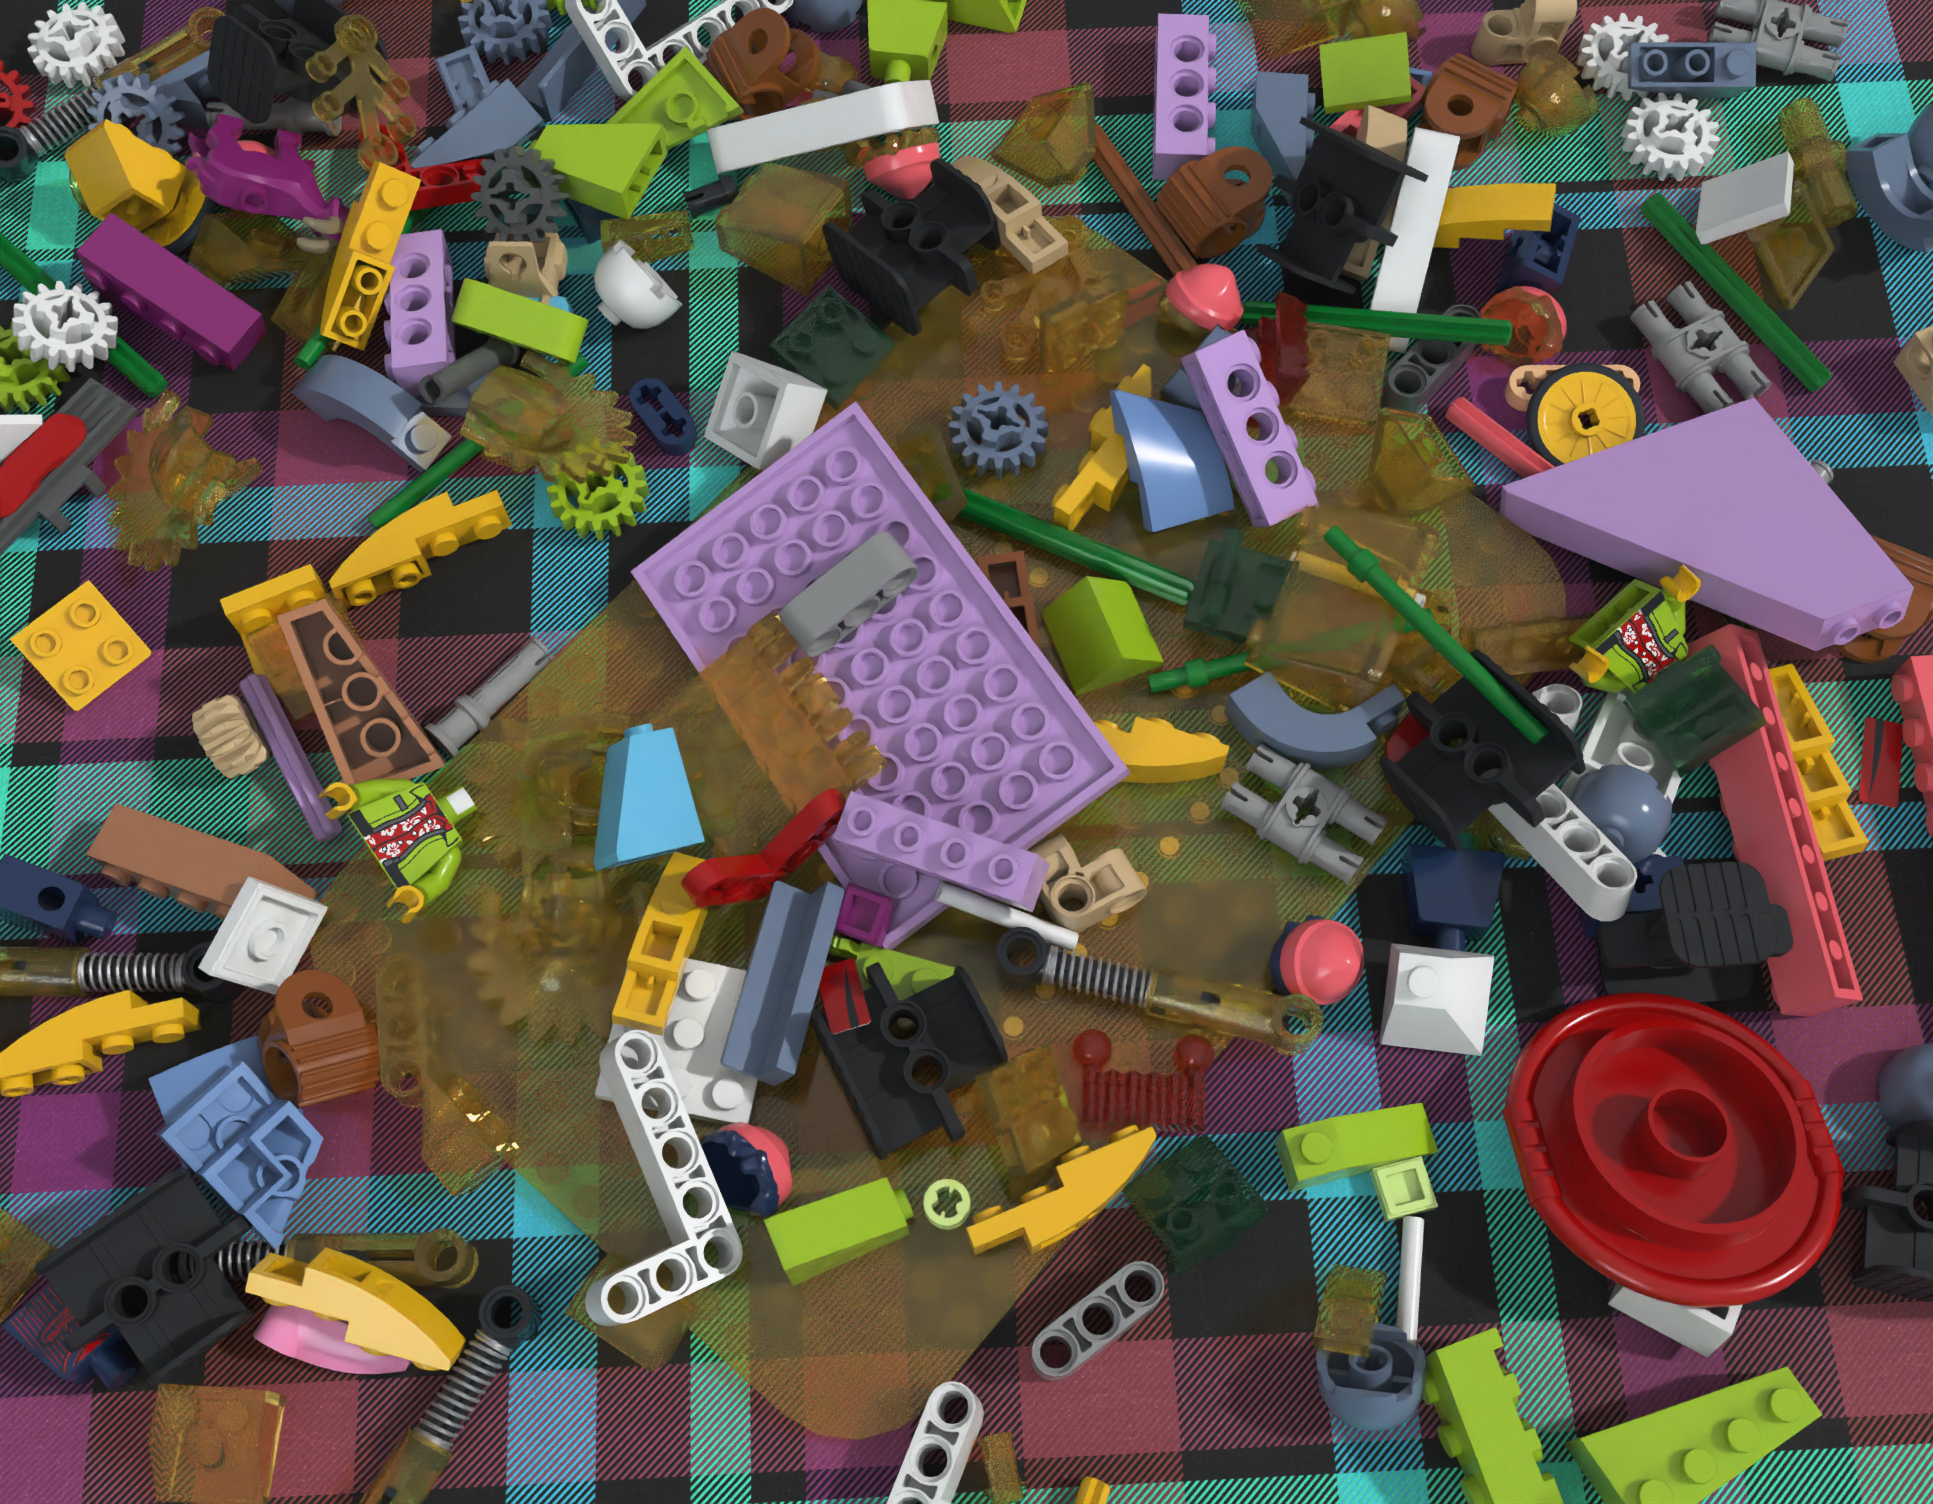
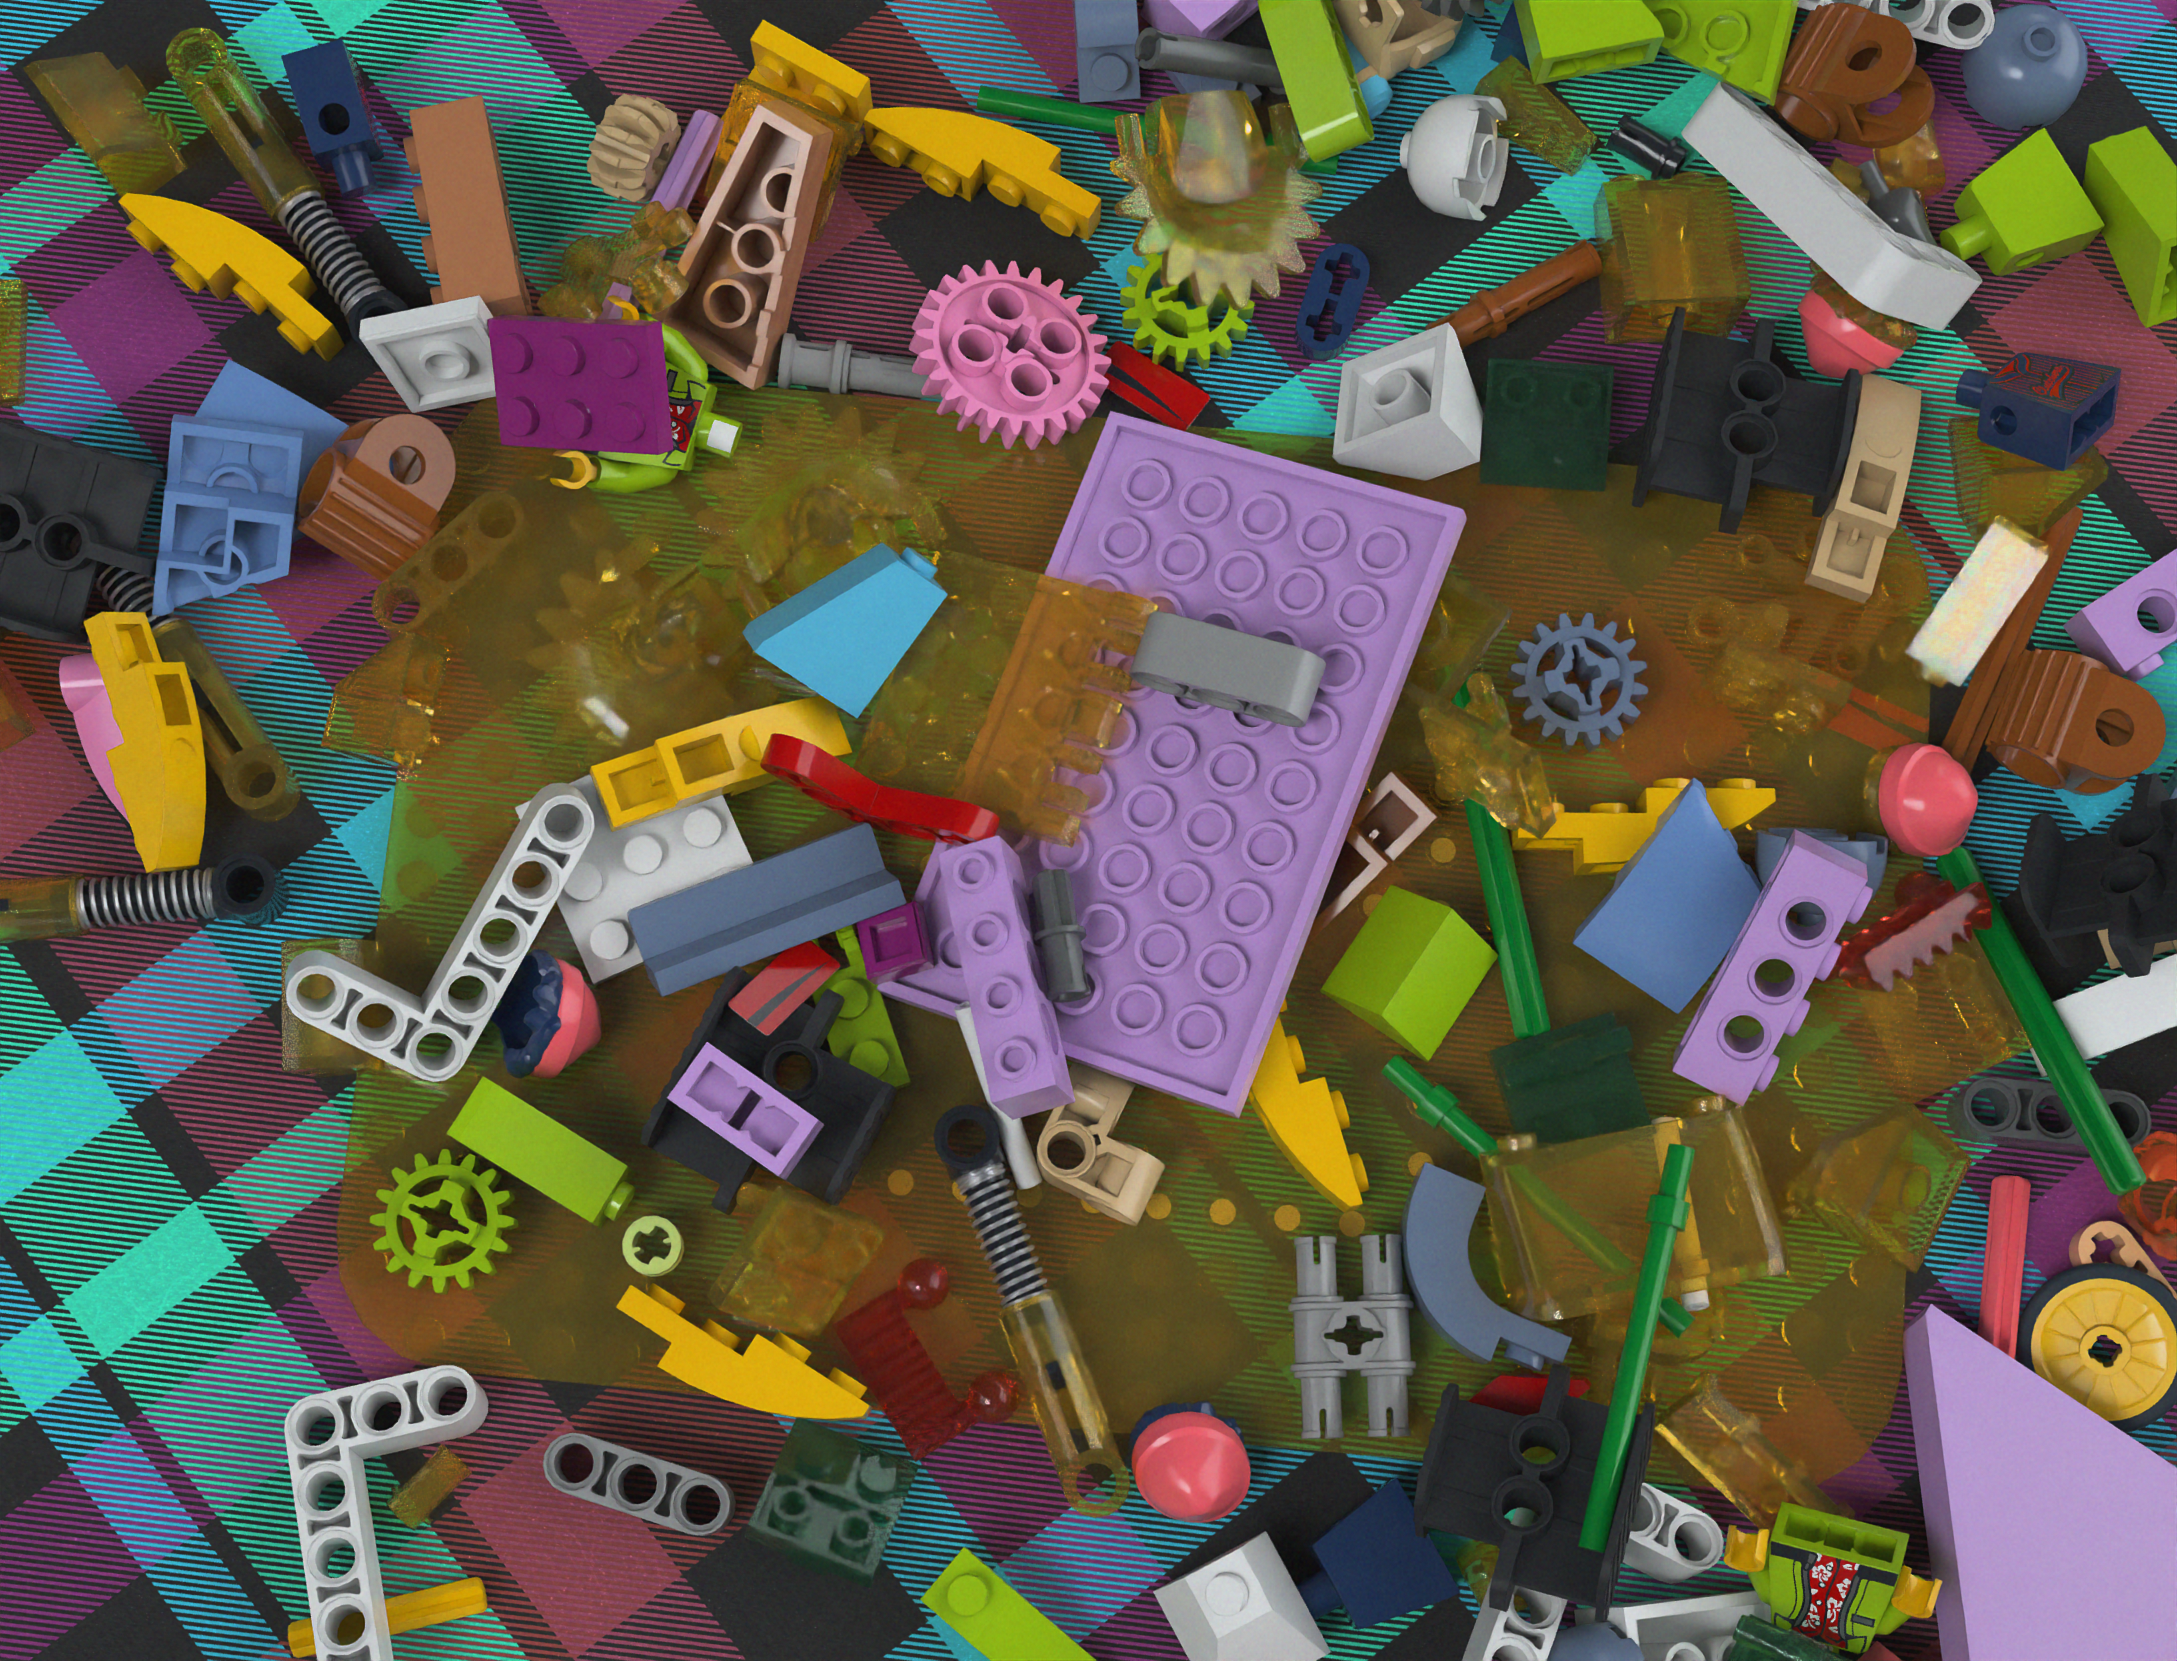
camera: 50 degrees right, 10 degrees up
none -> lime gear [370,1149,518,1295]
none -> magenta plate [488,315,673,455]
none -> clear yellow plant [537,201,697,318]
none -> lavender brick [667,1042,824,1180]
none -> bright pink gear [909,260,1111,450]
none -> dark grey axle [1032,869,1091,1003]
none -> red sticker [1104,341,1210,431]
none -> clear yellow plate [1418,672,1557,839]
none -> dark orange pin [1425,239,1603,350]
none -> clear yellow brick [1905,513,2052,688]
none -> dark blue torso [1956,352,2121,471]

